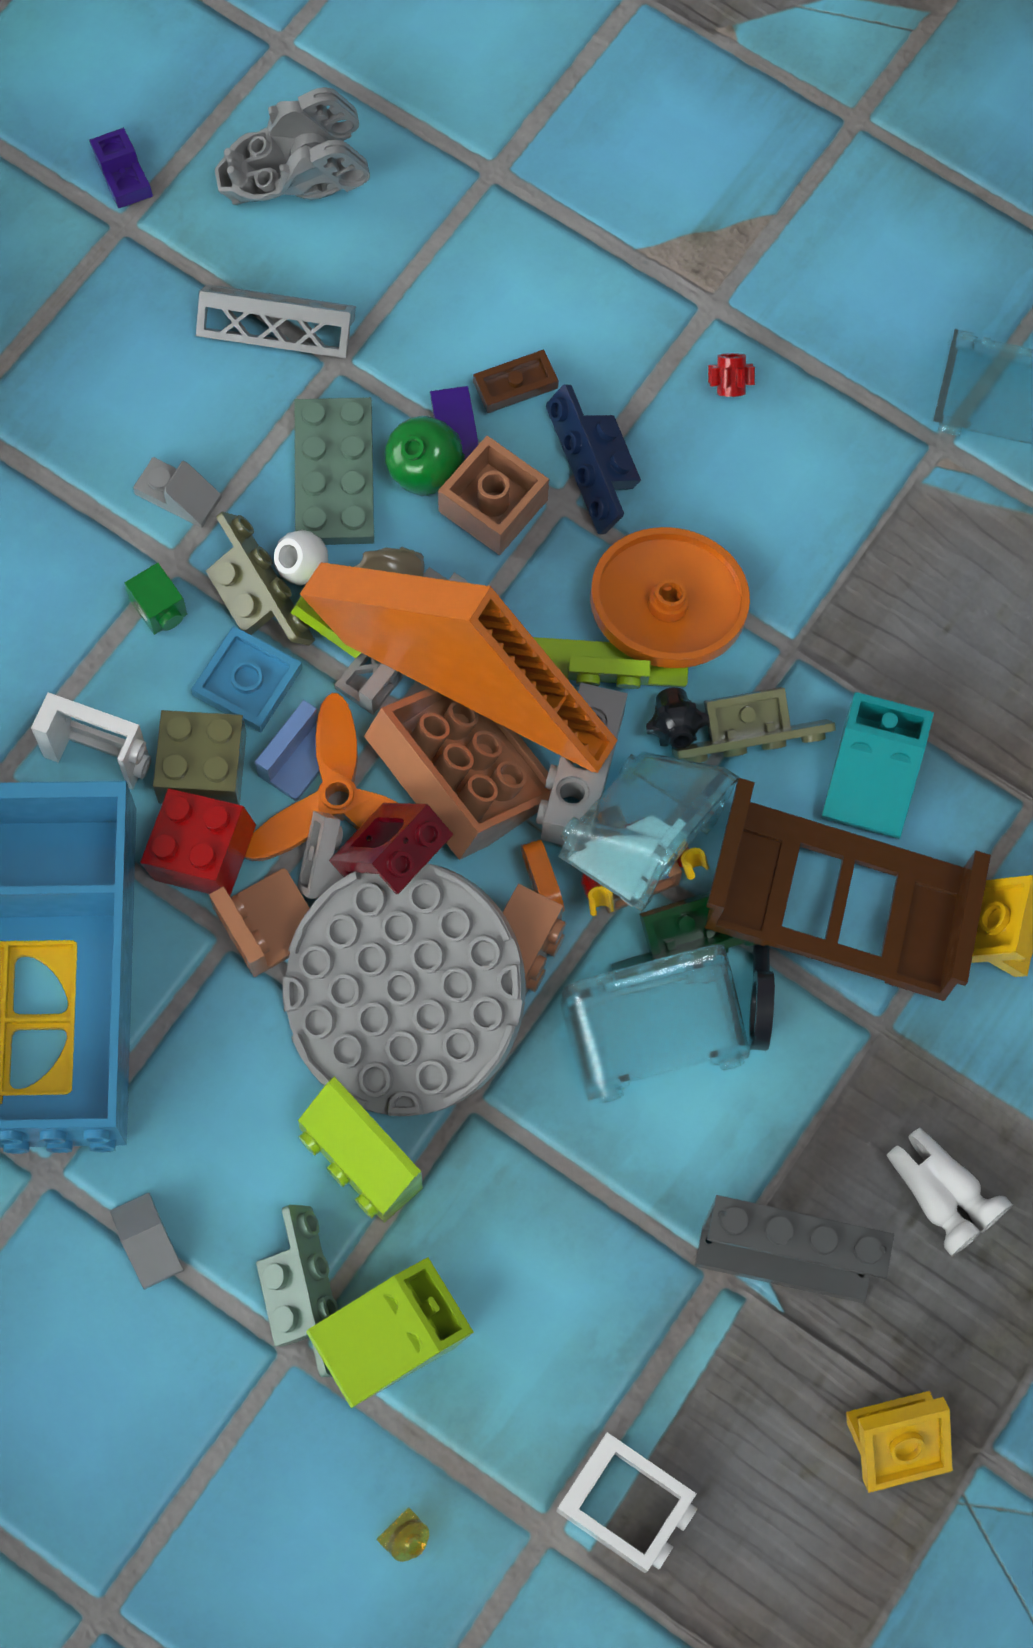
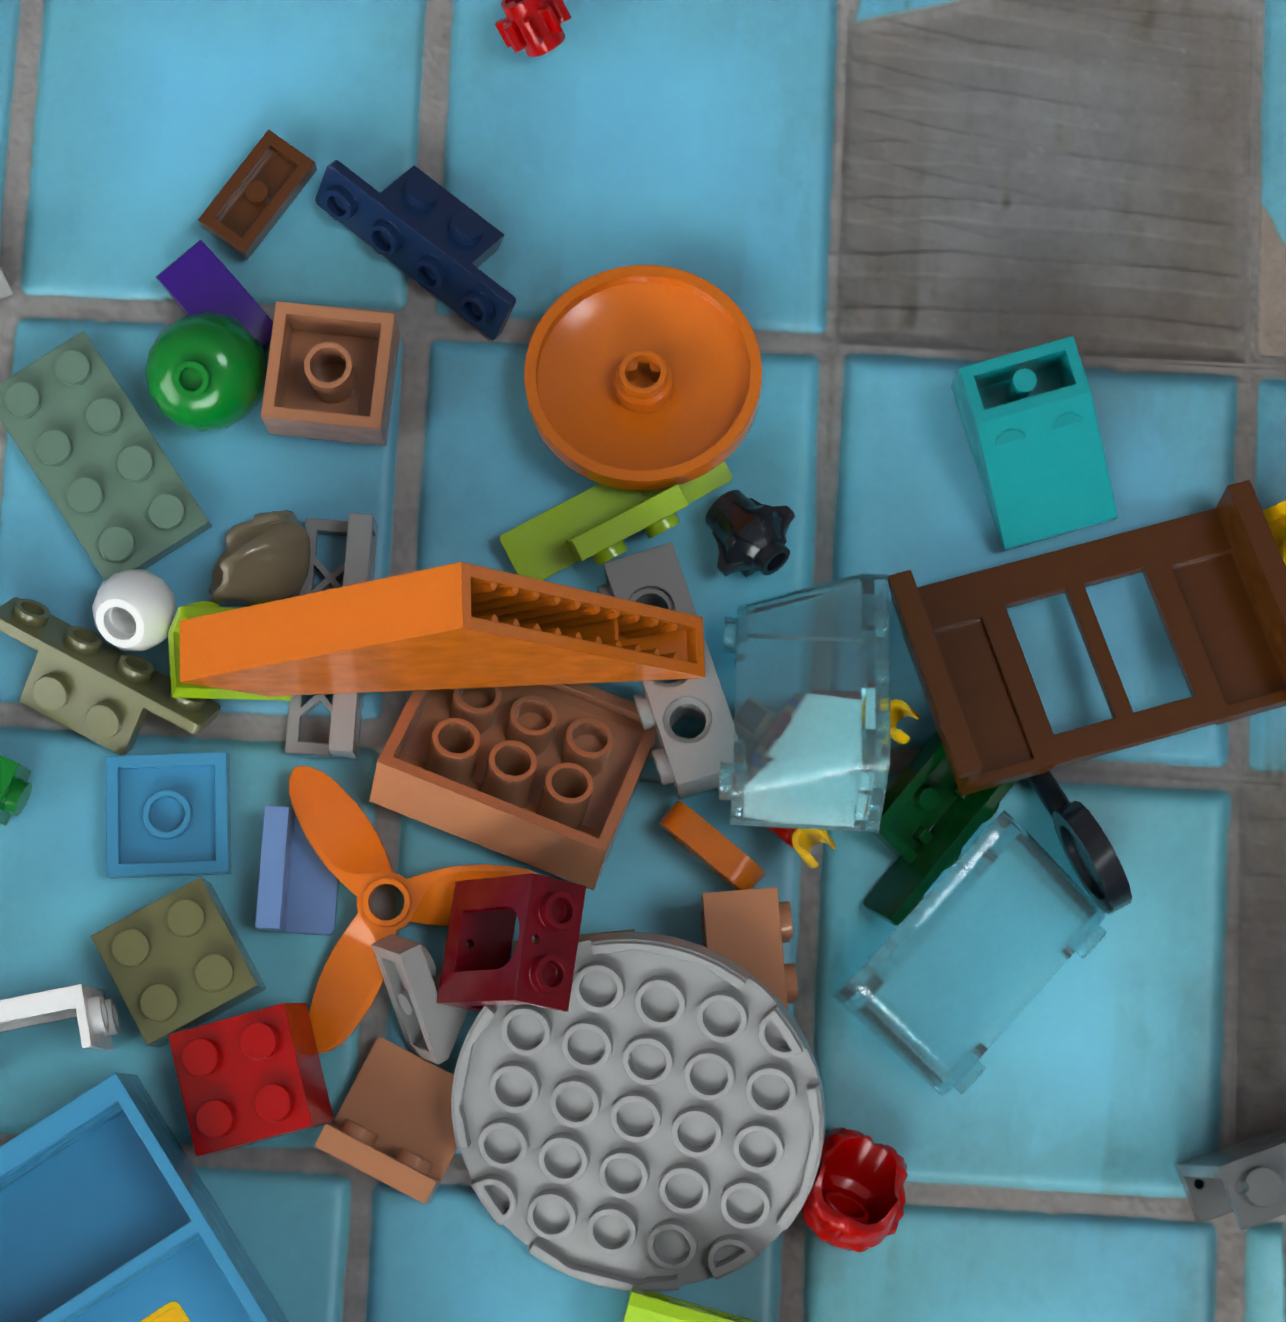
camera: 30 degrees left, 10 degrees up
olive bracket [672,687,836,764] -> none
none -> red hair [801,1127,908,1253]

